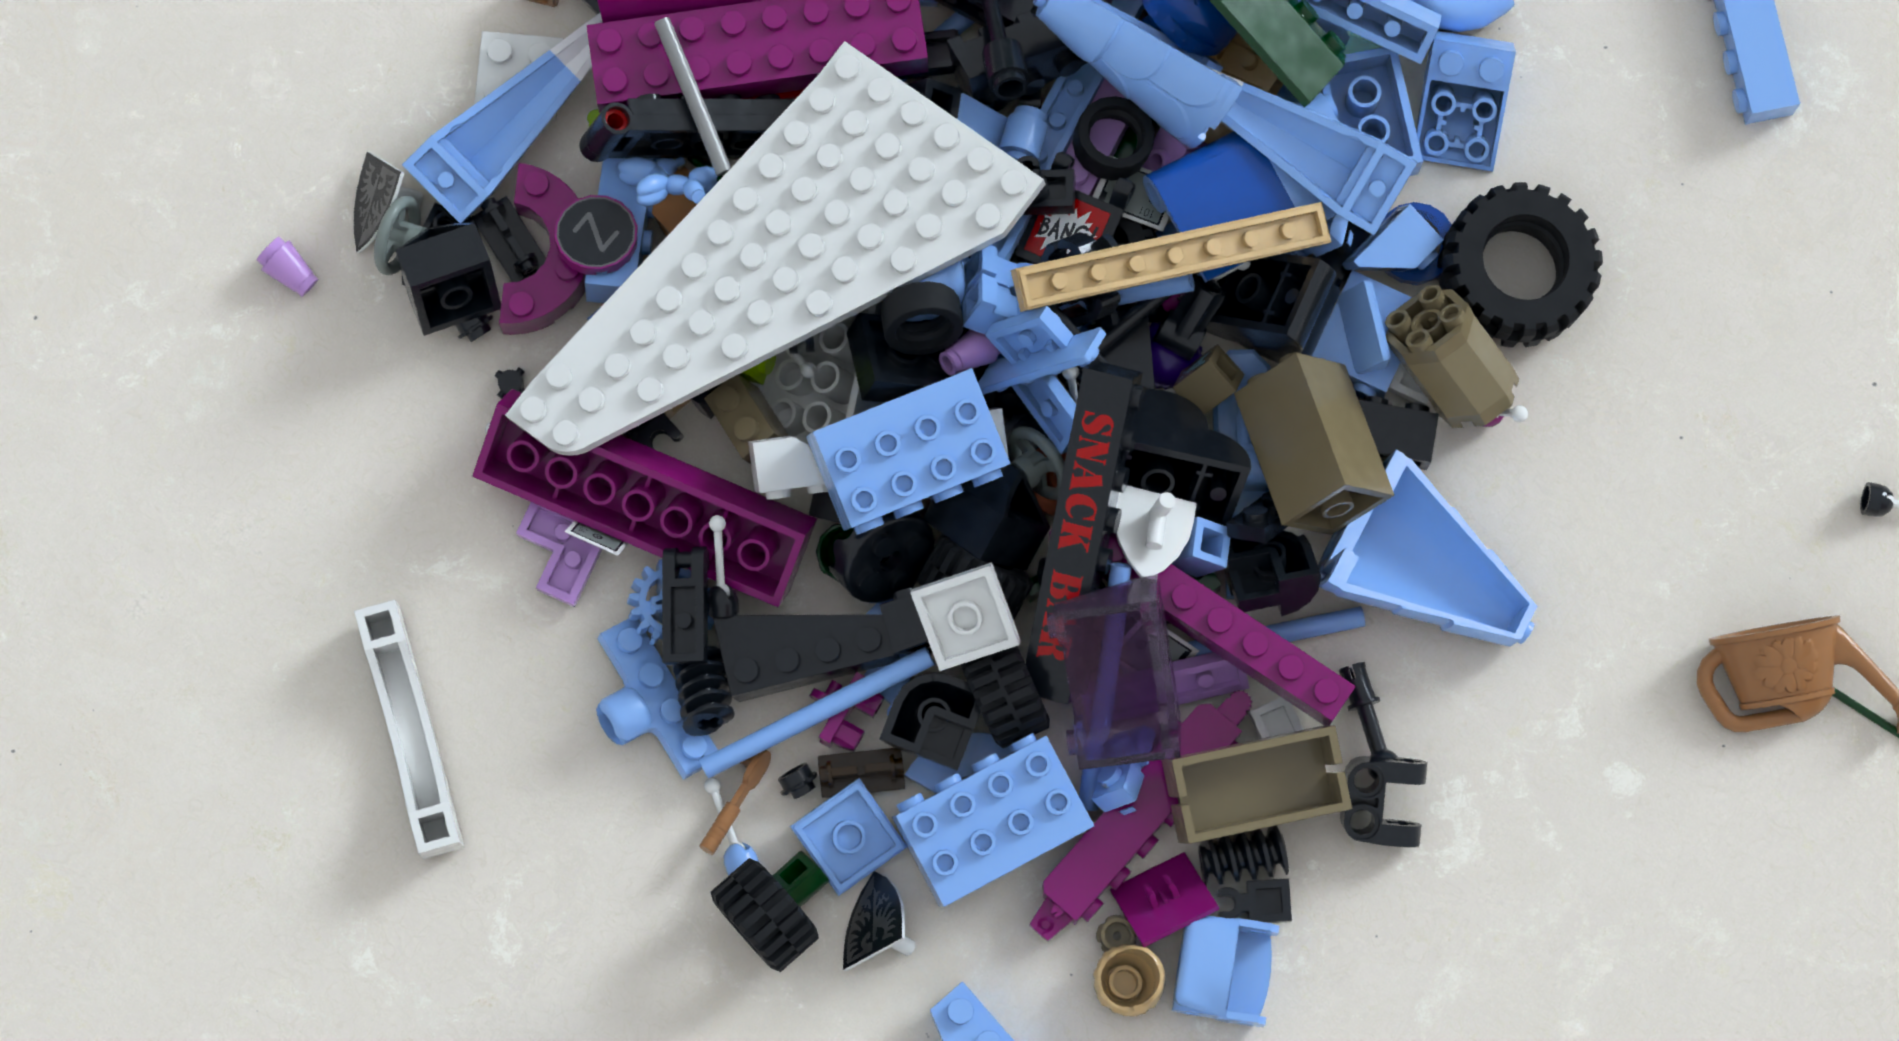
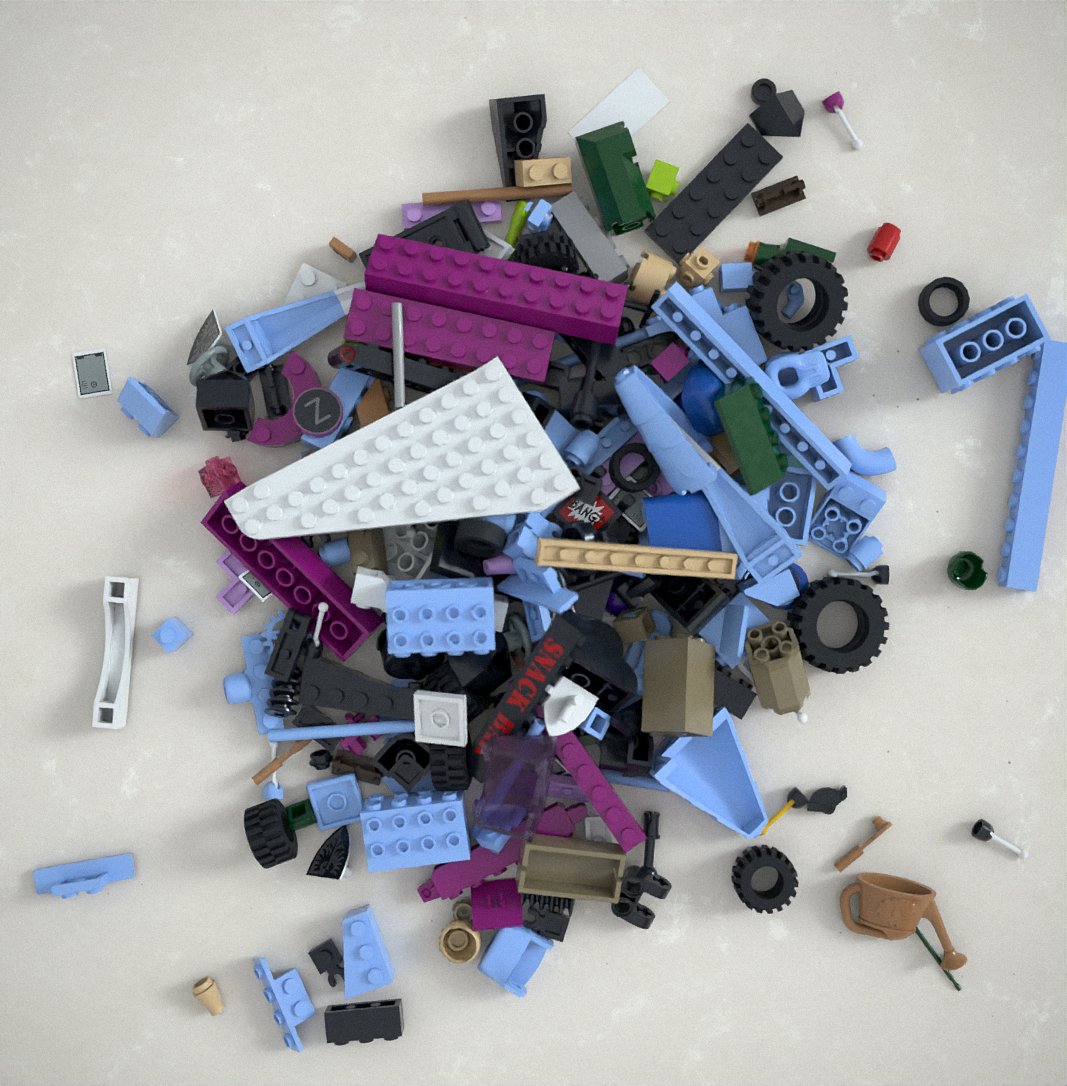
camera: 25 degrees right, 10 degrees up
lavender cone [257,237,319,297] -> none
black piece [495,367,525,399] -> none
light blue piece [618,157,718,207] -> none
none -> sticker [72,348,113,399]
none -> light blue slope [117,377,179,438]
none -> light blue brick [151,617,194,653]
none -> clear pink brick [198,456,241,498]
none -> black plate [292,705,343,752]
none -> light blue brick [319,537,351,567]
none -> black tyre [731,845,799,914]
none -> hinge [760,786,809,835]
none -> black piece [807,785,847,815]
none -> hinge [827,565,889,585]
none -> medium nougat piece [834,816,892,873]
none -> light blue brick [845,535,883,572]
none -> dark green hair [947,551,988,590]

